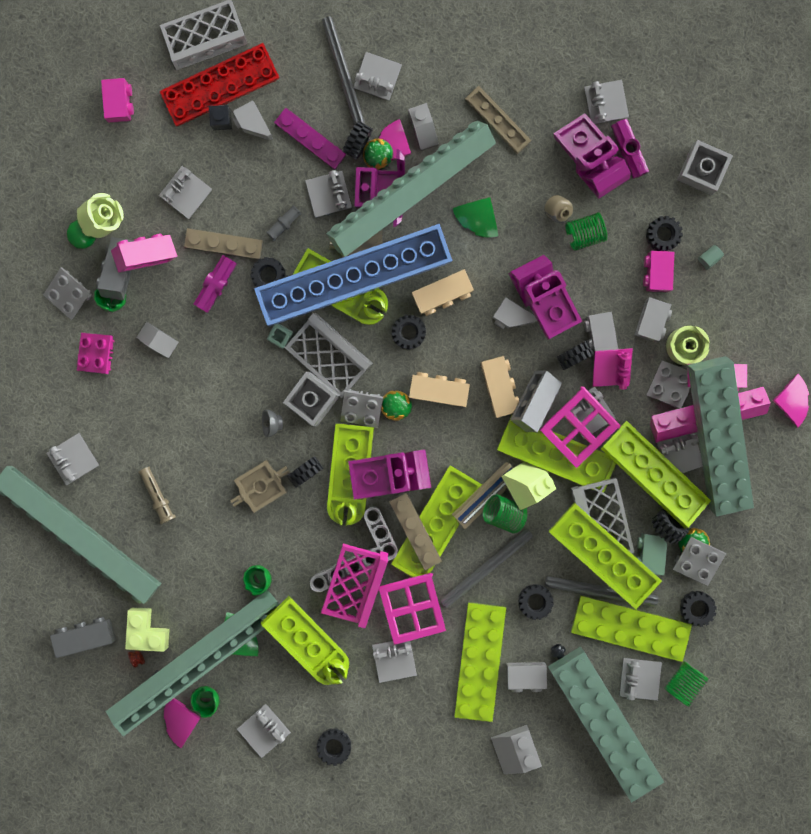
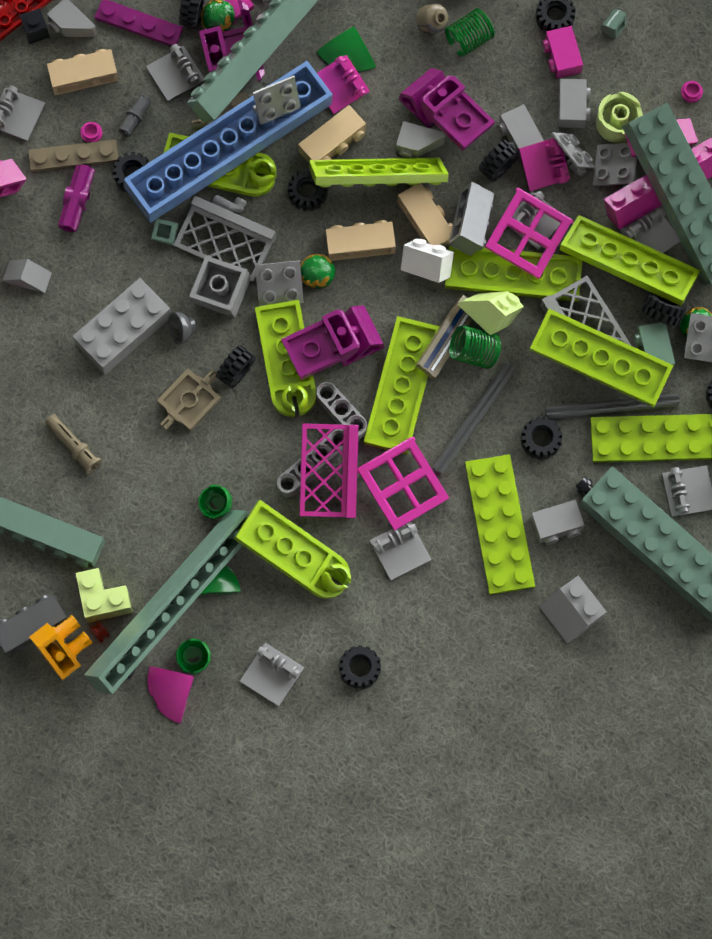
camera: 20 degrees left, 15 degrees down
dark tan plate [389,492,442,570] -> none
none -> light orange brick [29,615,93,680]
none -> tan brick [47,49,119,95]
none -> light grey brick [73,278,171,375]
none -> dark pink plate [80,122,103,143]
none -> light grey arm [212,195,247,213]
none -> light grey hinge [252,75,301,125]
none -> lime plate [309,157,449,187]
none -> dark pink hinge [317,55,370,114]
none -> white brick [401,239,454,283]
none -> light grey hinge [551,132,595,177]
none -> dark pink plate [681,81,703,103]

